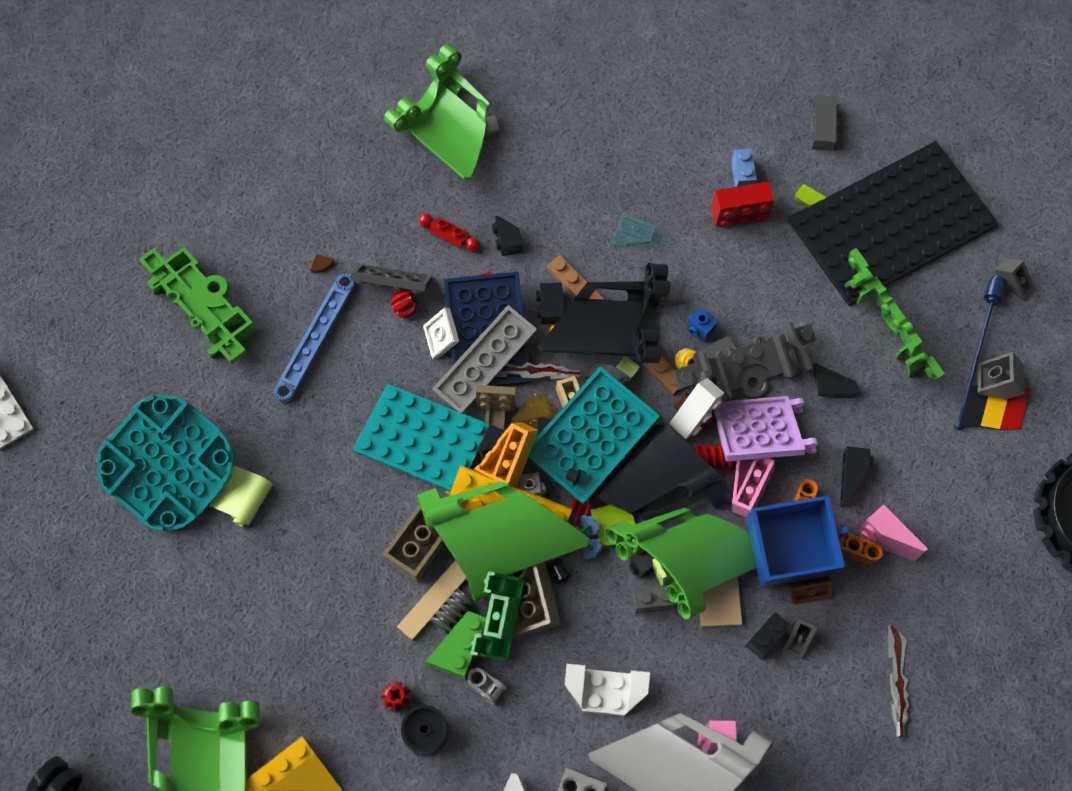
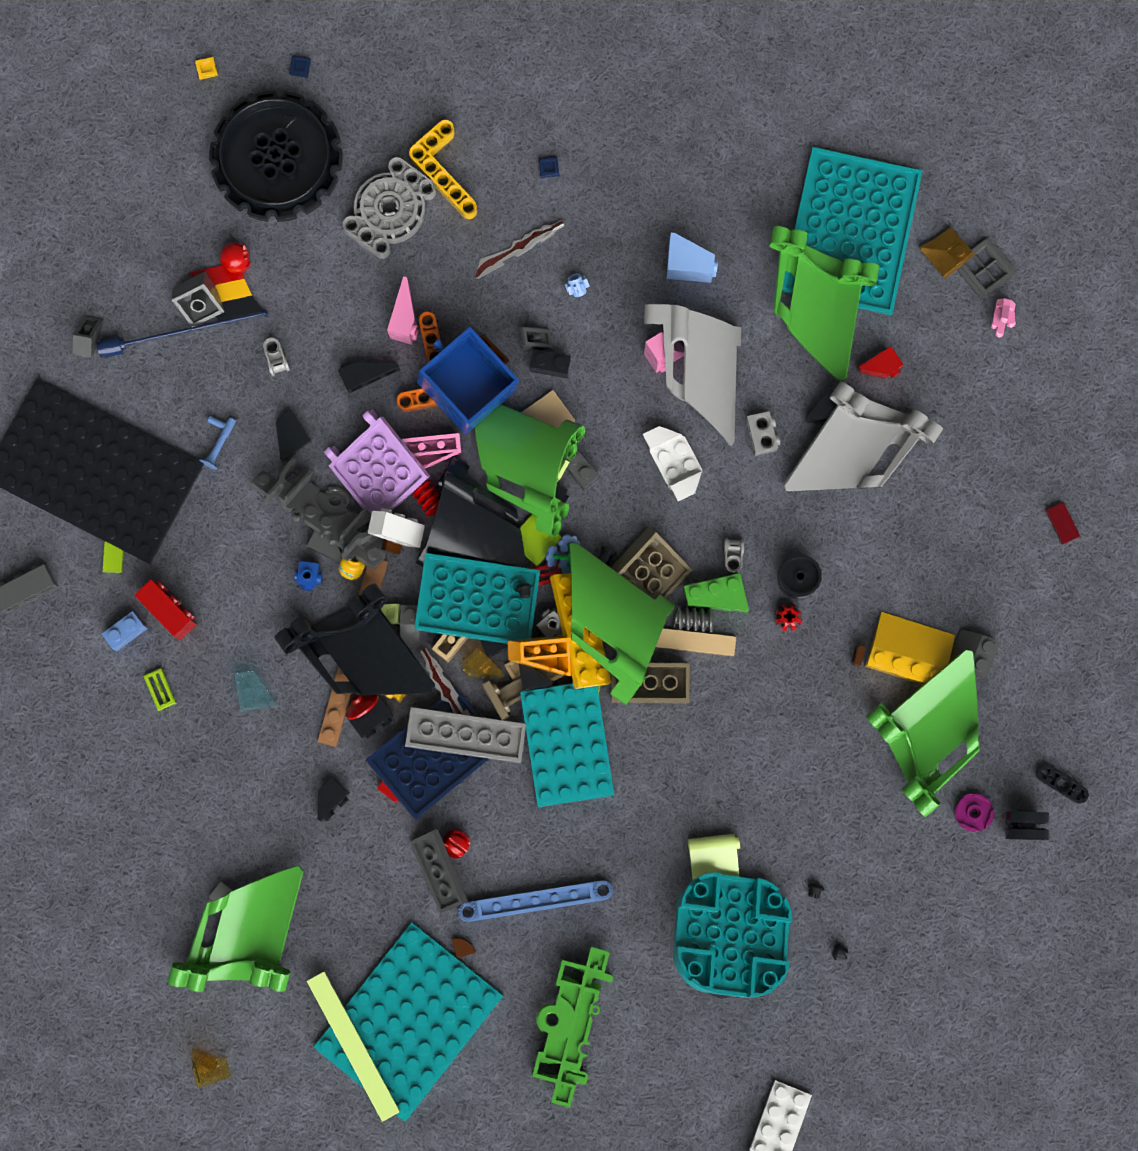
camera: 120 degrees left, 15 degrees up
red plate [419,213,480,252] -> none
white tile [423,308,459,359] -> none
green bracket [471,571,525,661] -> none
bright green piece [845,248,945,381] -> none
none -> lime tile [143,668,176,711]
none -> clear yellow slope [192,1048,231,1088]
none -> medium blue piece [199,415,236,470]
none -> red helmet [219,242,251,275]
none -> light grey piece [263,338,290,376]
none -> yellowish green tile [307,971,400,1122]
none -> teal plate [313,922,504,1122]
none -> light grey piece [343,157,436,259]
none -> red dish [345,694,379,720]
none -> yellow beam [409,120,477,219]
none -> dark blue tile [539,157,559,178]
none -> light blue gear [565,273,590,297]
none -> black piece [808,883,825,899]
none -> black piece [832,943,848,960]
none -> reddish brown tile [852,645,865,667]
none -> magenta plate [954,793,994,832]

